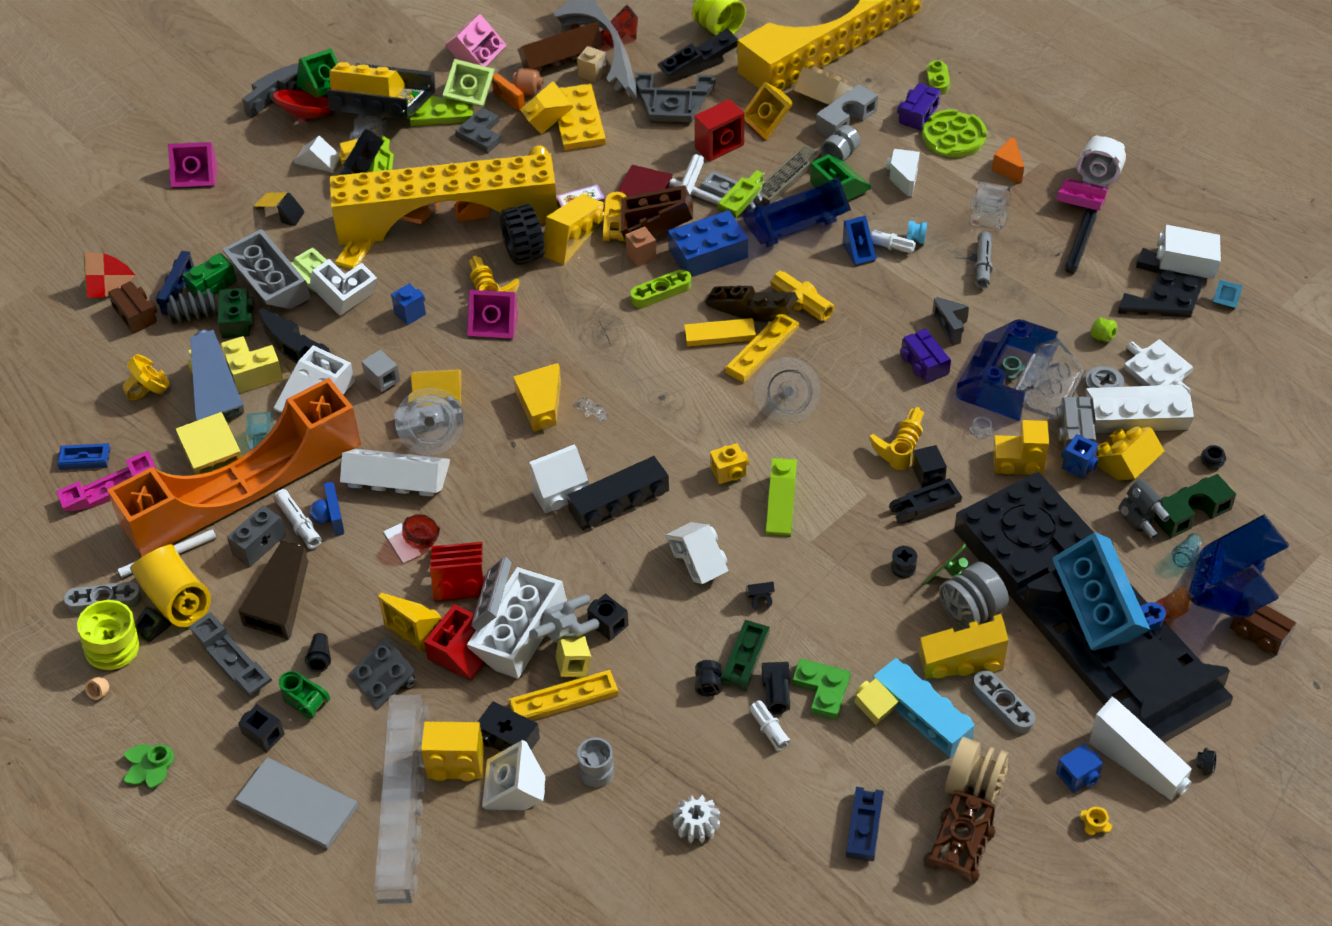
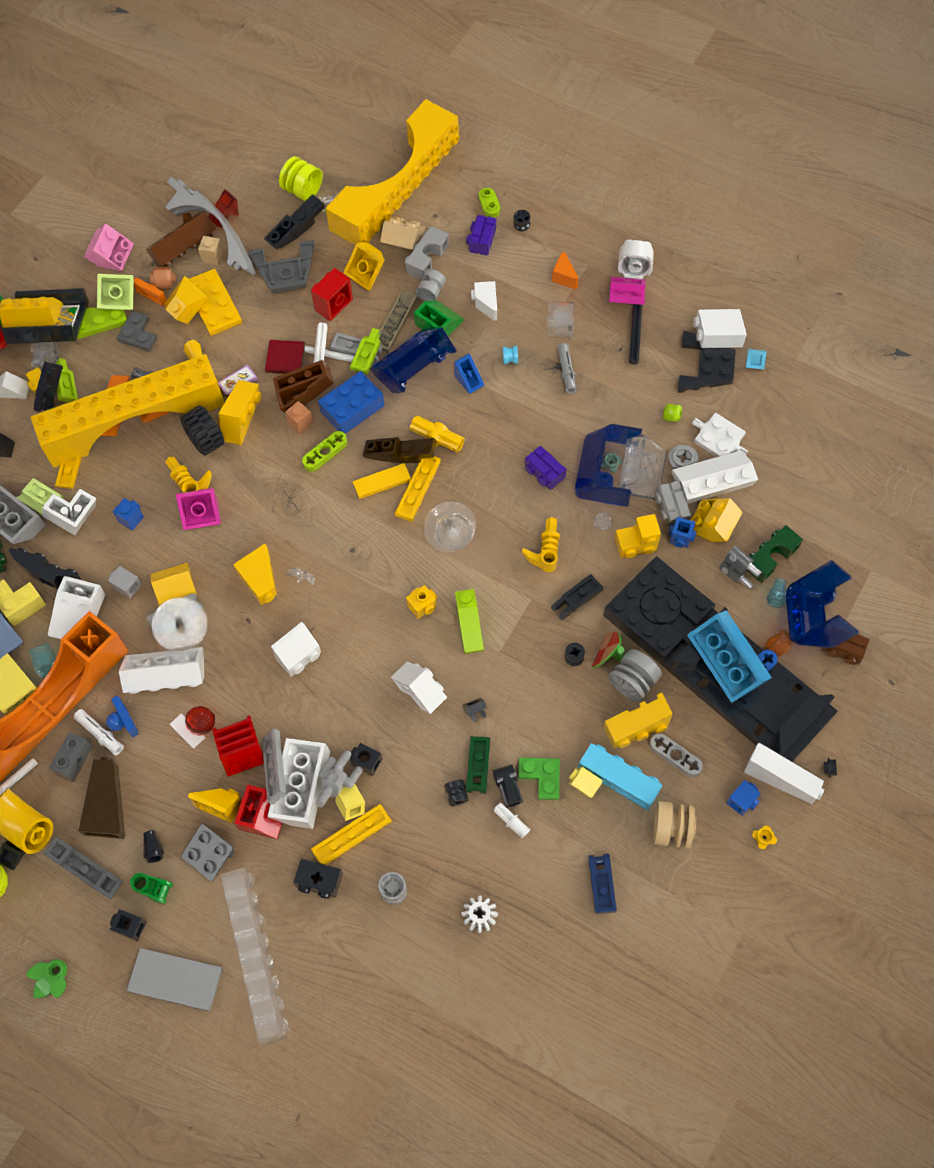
camera: 15 degrees left, 15 degrees up
yellow brick [421,722,485,781] -> none
white slope [482,740,545,810] -> none
black brick [567,456,669,531] -> none
yellow plate [603,192,627,242] -> none
white axle [871,230,915,253] -> none
black brick [912,445,947,488] -> none
lime tile [922,109,987,158] -> none
reddish brown piece [923,791,996,883] -> none
dark grey slope [932,297,969,346] -> none
black plate [1201,445,1226,468] -> none
none -> black wheel [513,210,530,232]

